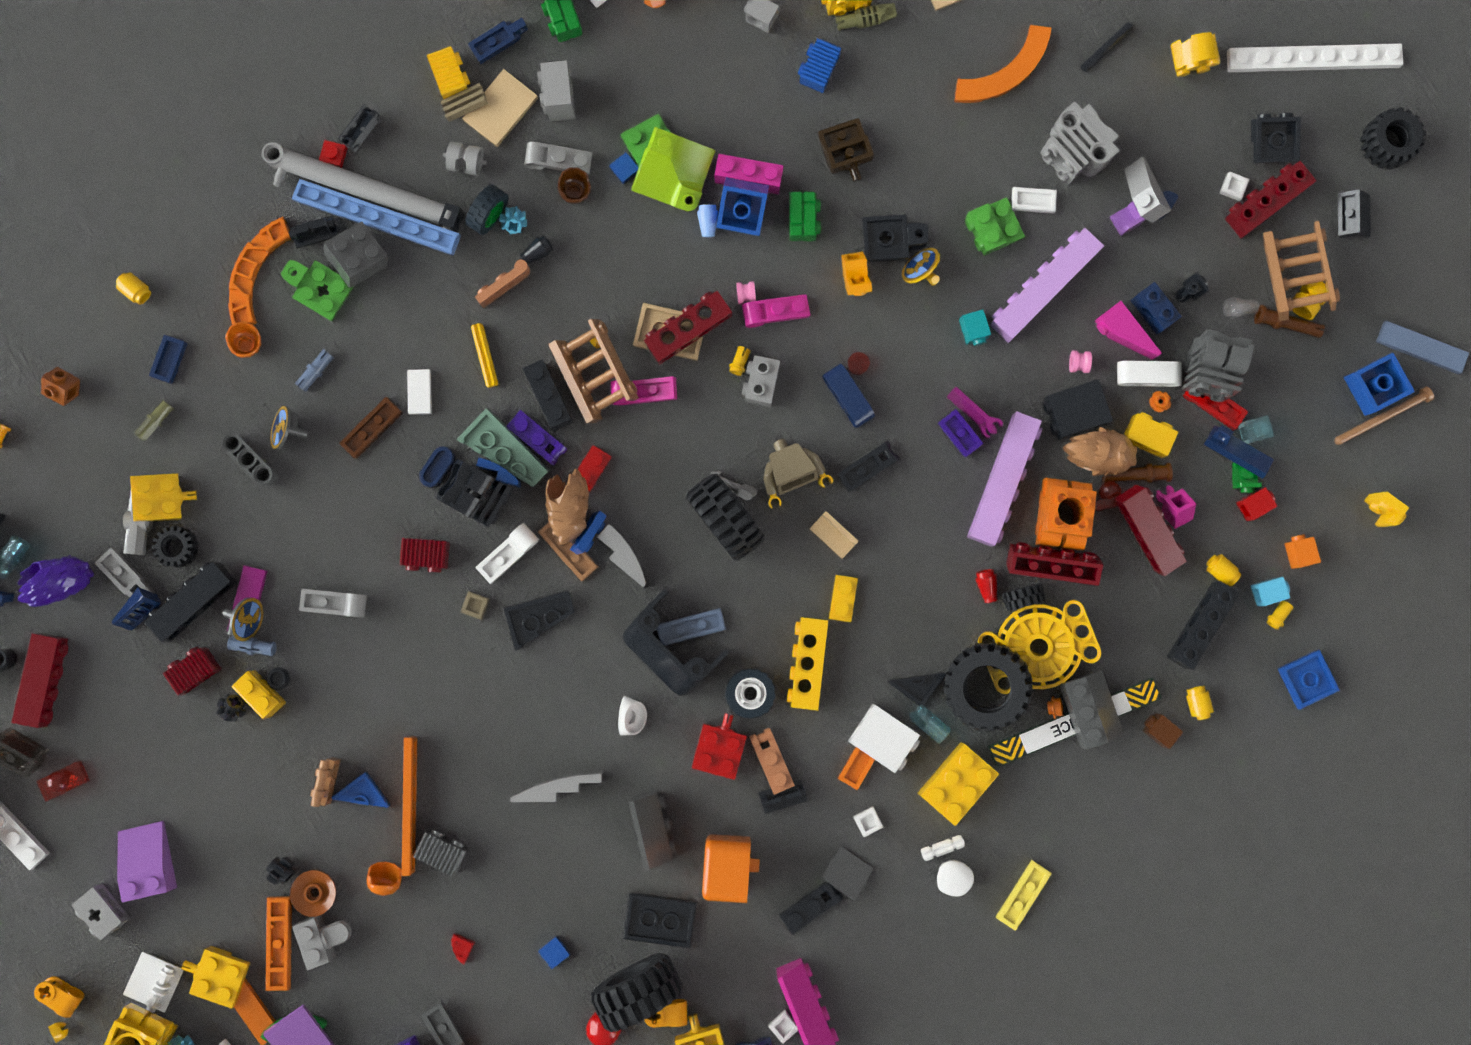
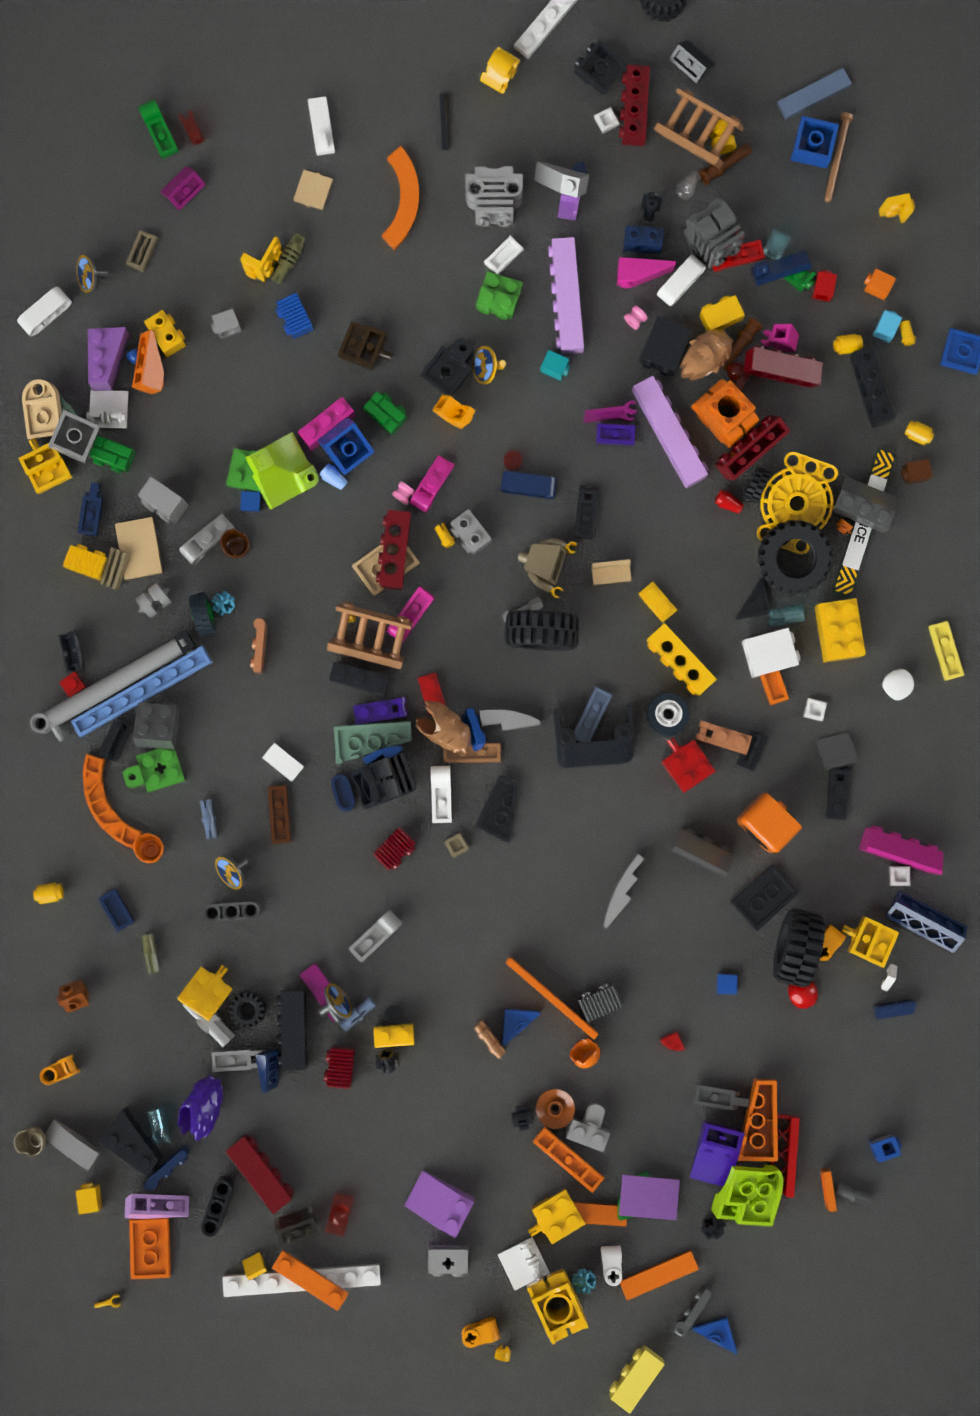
camera: 45 degrees left, 0 degrees up
yellow axle [471,323,498,388] -> none
black cone [520,235,554,265] -> none
white piece [618,695,647,736] -> none
white axle [921,835,965,861] -> none
orange plate [1149,391,1171,412] -> none

